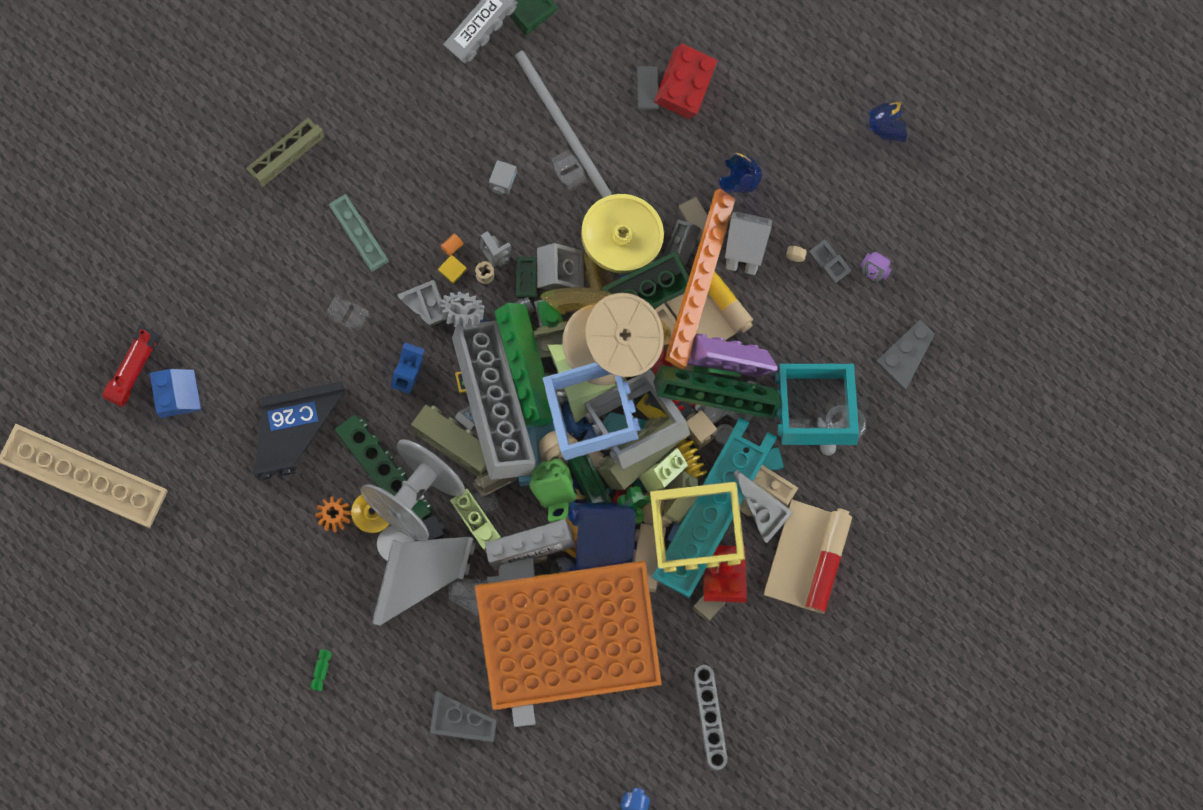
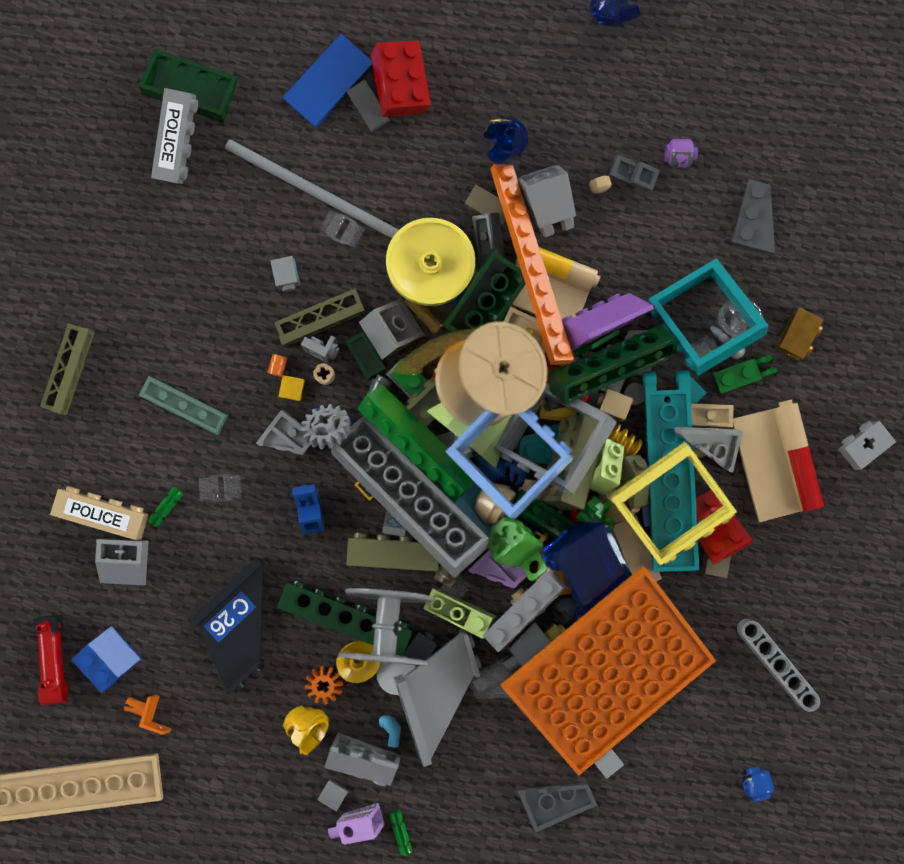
camera: 30 degrees left, 10 degrees up
none -> tan brick [50,486,149,540]
none -> light grey slope [95,538,149,585]
none -> orange bracket [124,695,171,735]
none -> green axle [148,487,183,527]
none -> olive fence [274,289,366,347]
none -> blue tile [283,34,373,128]
none -> yellow helmet [283,705,329,755]
none -> light grey tile [318,779,349,812]
none -> light grey wedge [324,733,401,786]
none -> lavender torso [328,803,385,845]
none -> medium azure arm [379,715,401,747]
none -> lavender wing [468,550,527,588]
none -> green hinge [712,354,778,394]
none -> pearl gold brick [774,307,823,361]
none -> light grey brick [838,421,896,470]

